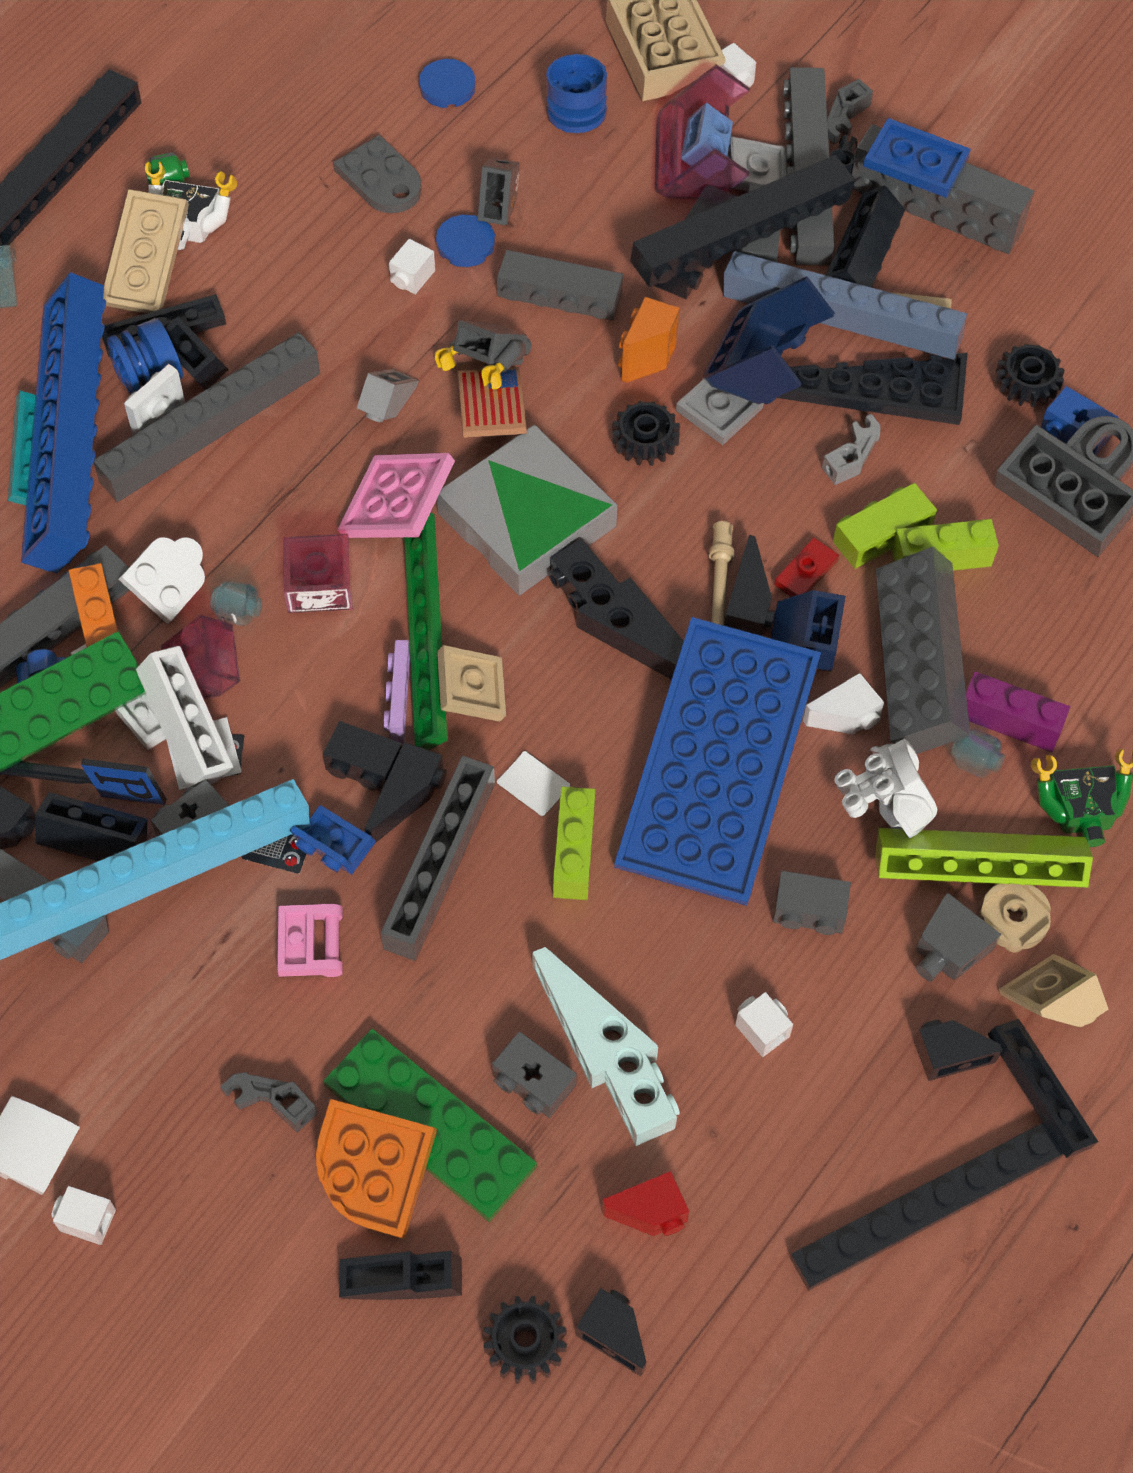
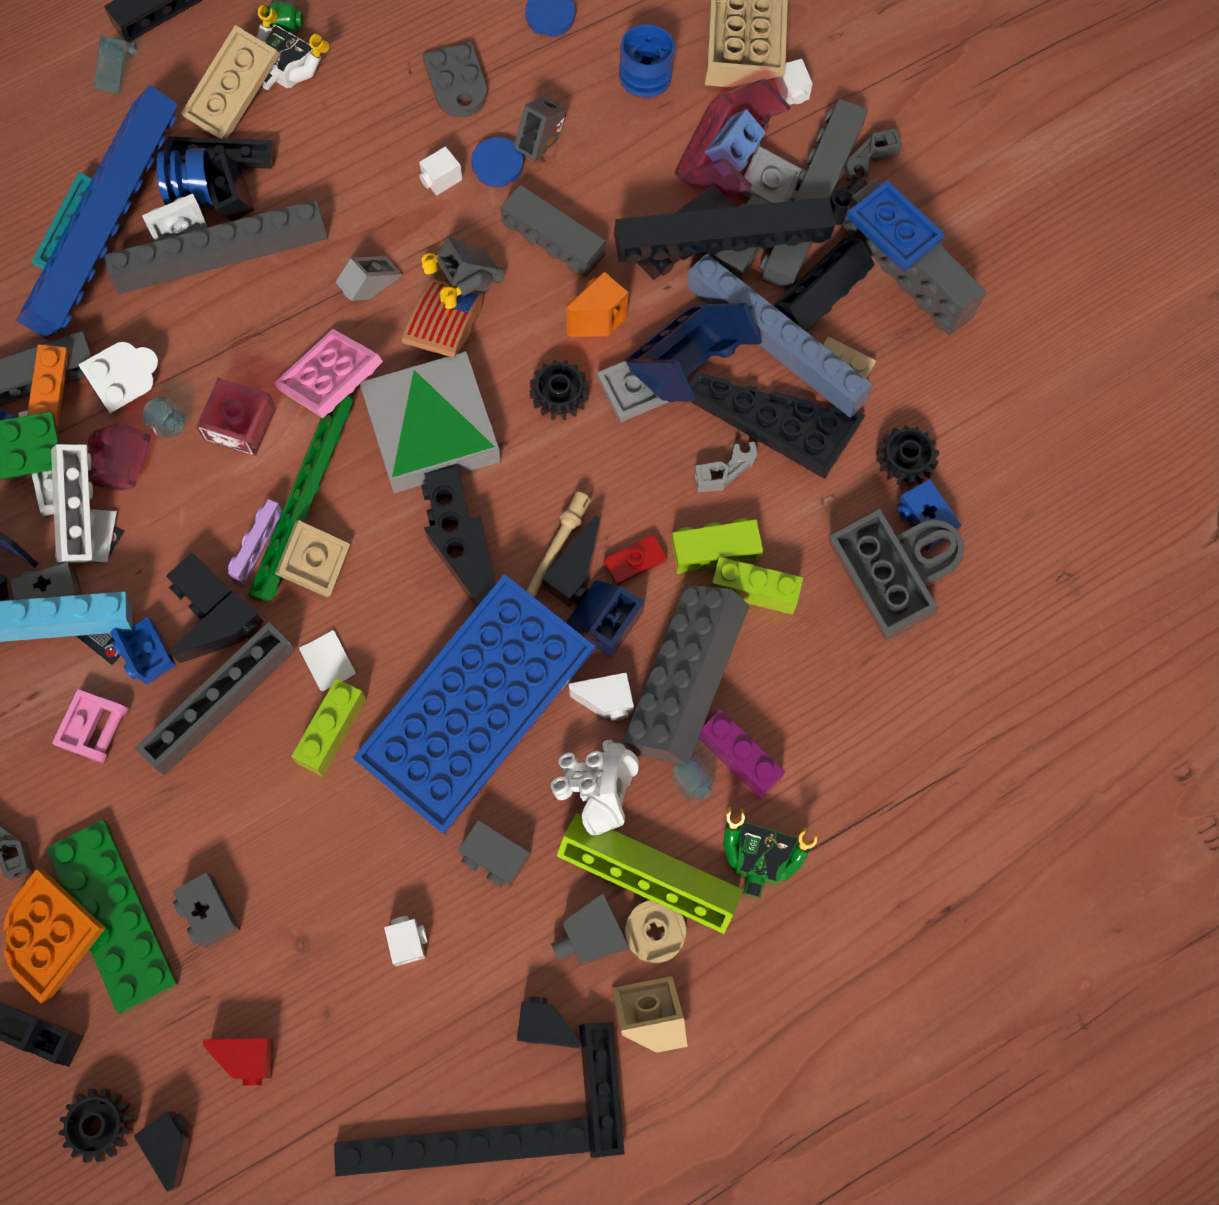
camera: 20 degrees right, 10 degrees up
light aqua brick [532,947,680,1146] -> none

